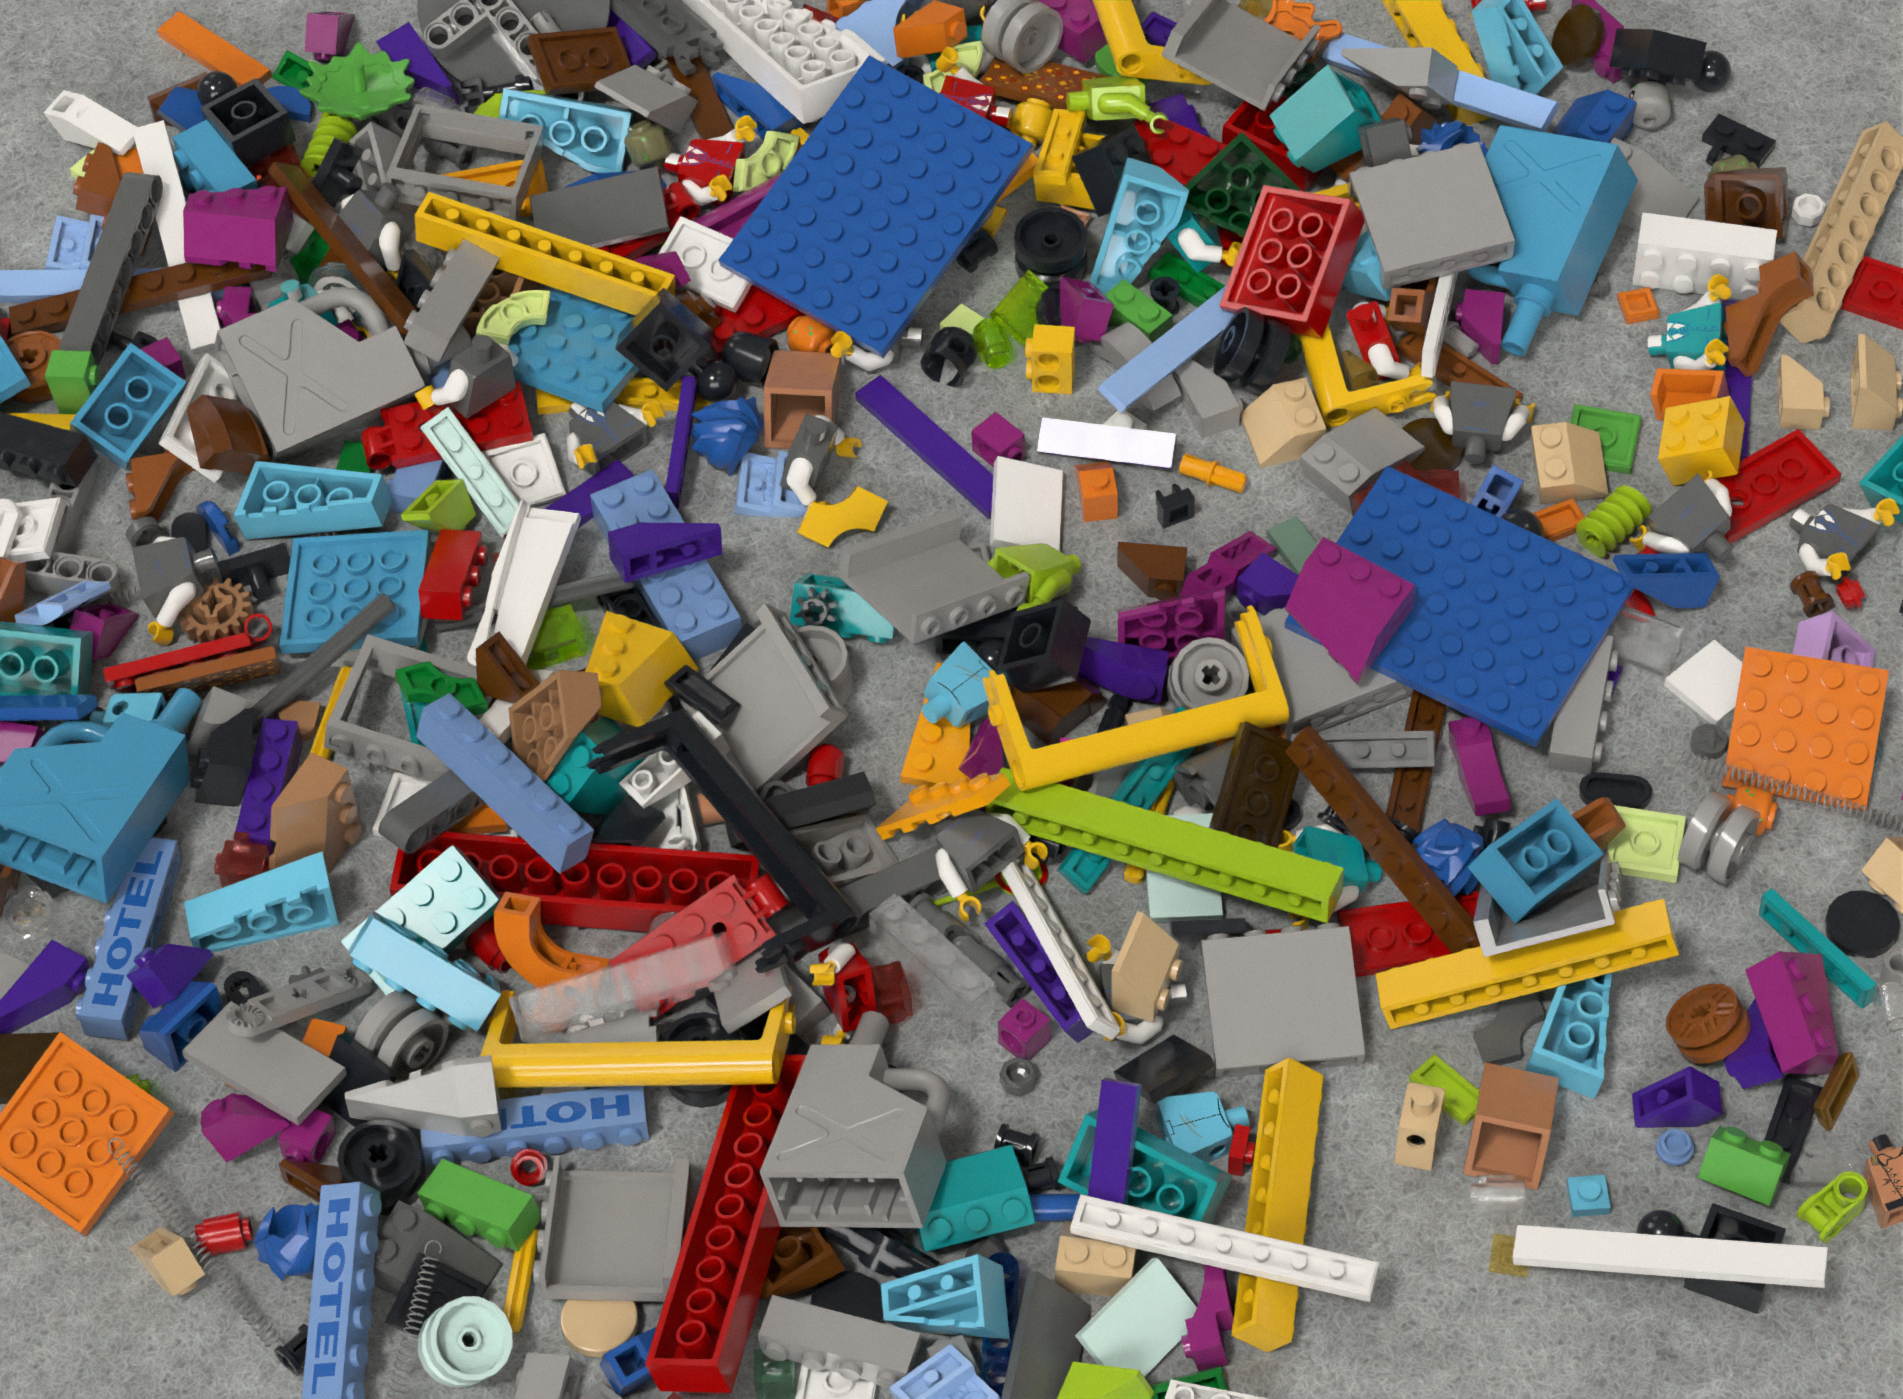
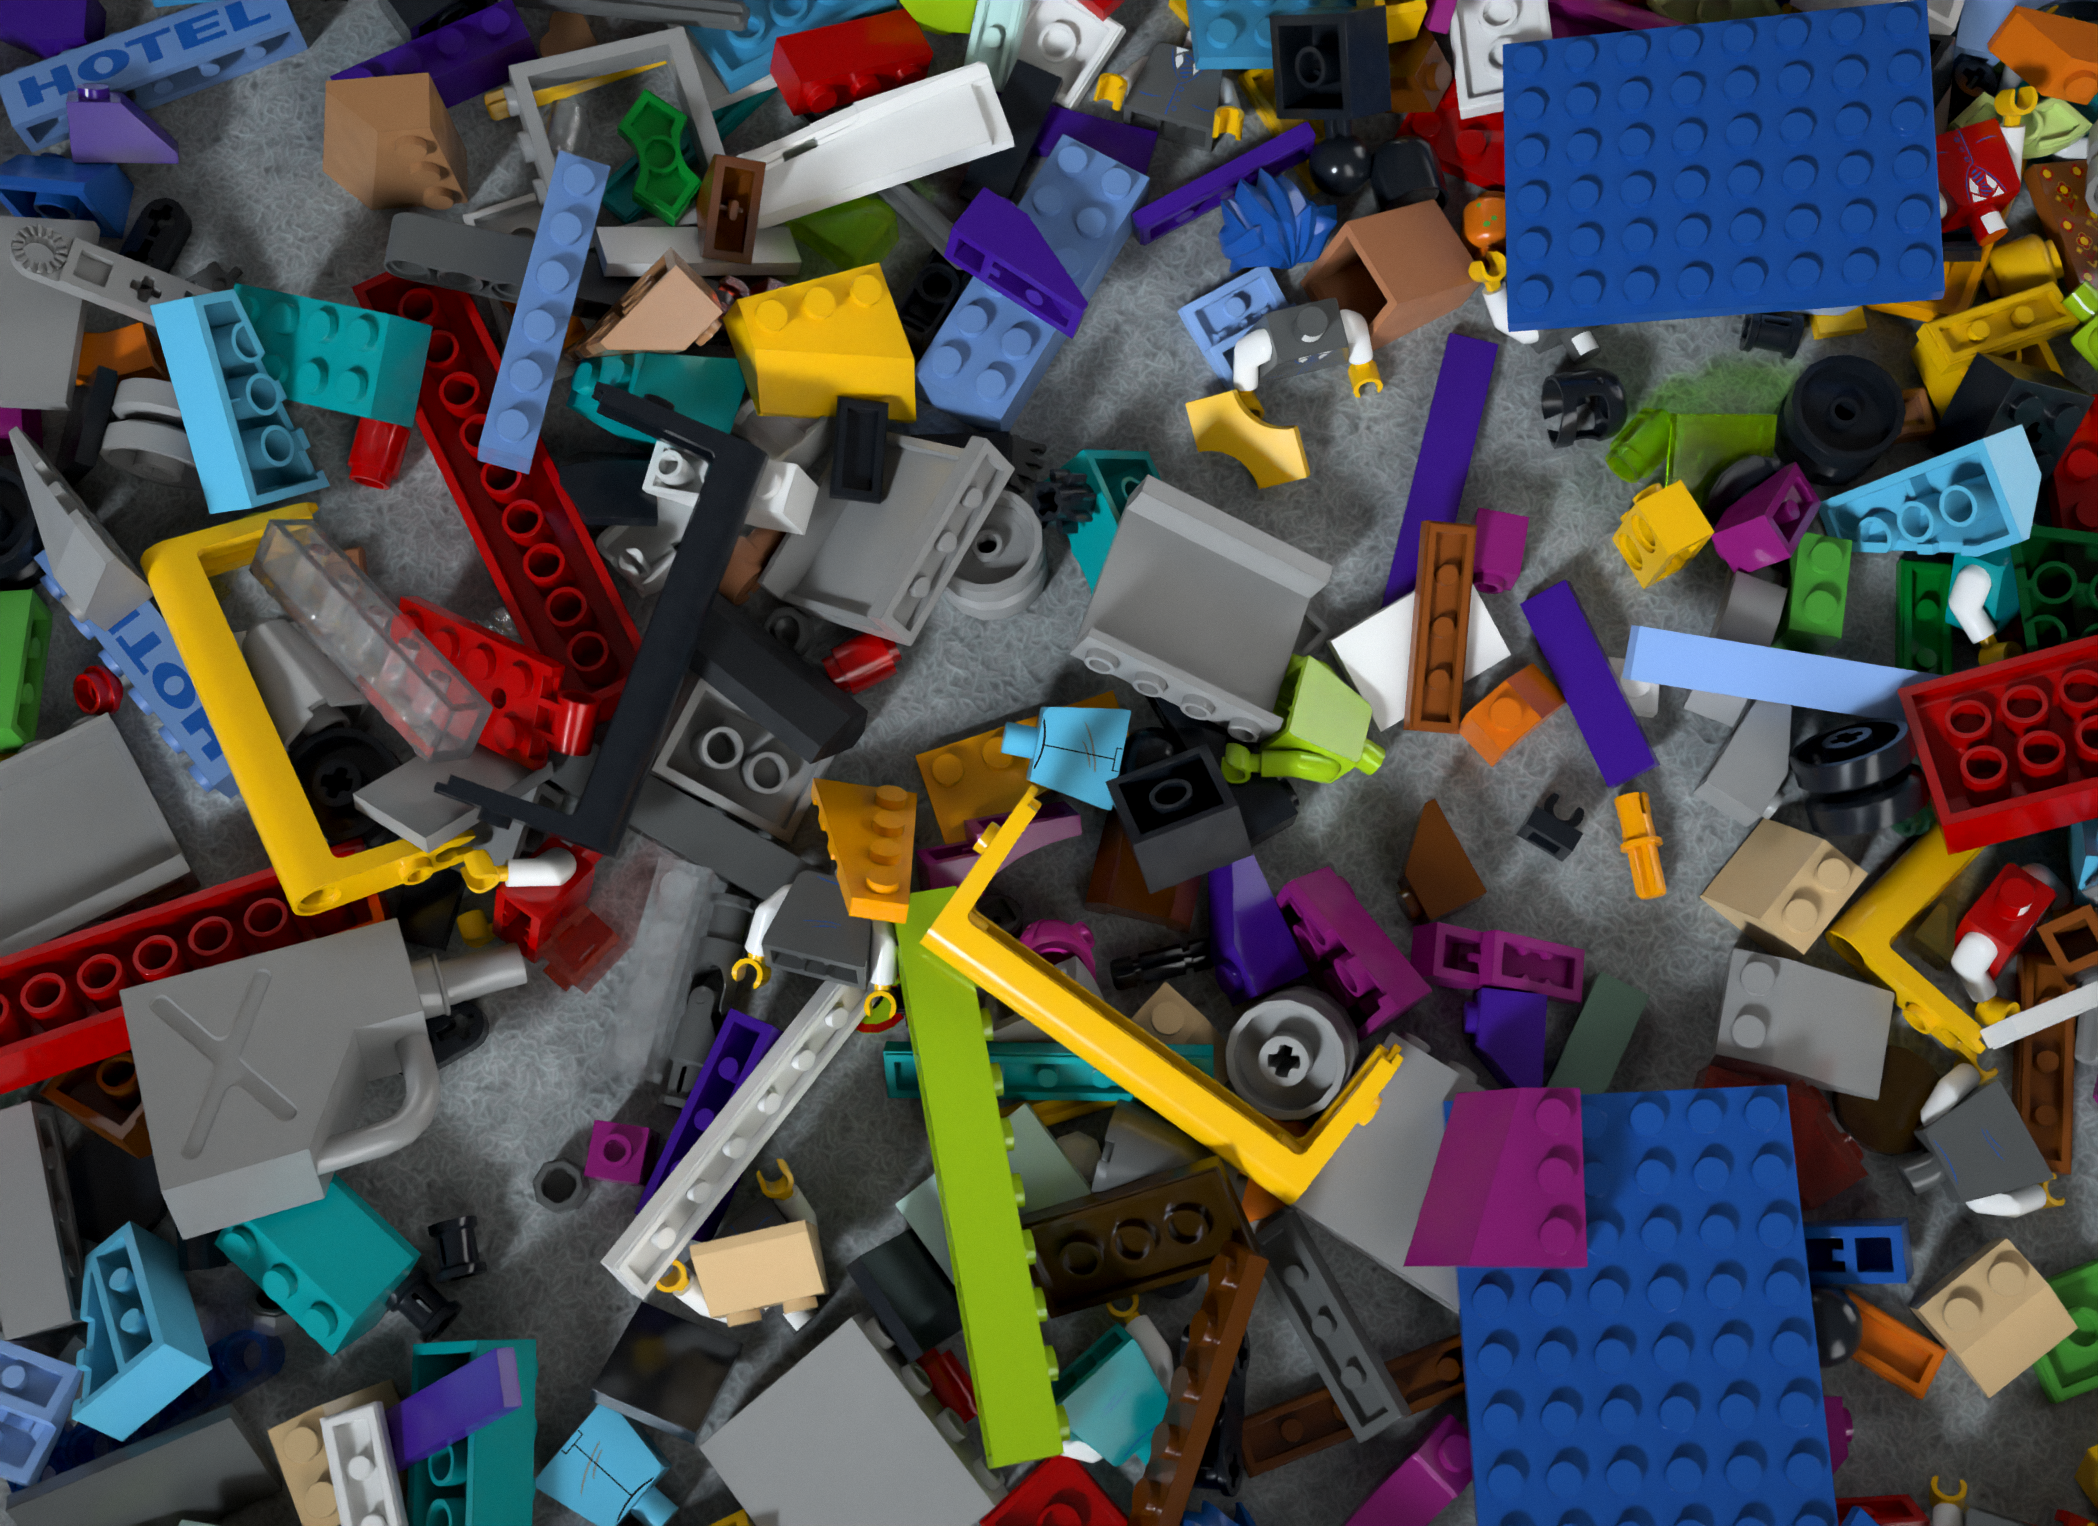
camera: 55 degrees right, 20 degrees up
medium azure wedge [184,851,339,953] -> none
clear red brick [214,831,271,888] -> none
orange arch [494,892,611,997] -> none
yellowish green tile [940,303,987,339] -> none
blue cylinder [1030,1194,1082,1222] -> none
black bush [1150,276,1180,317] -> none
lime piece [1576,485,1652,558] -> none
none -> black tile [957,59,1063,203]
none -> dark orange tile [1403,520,1477,734]

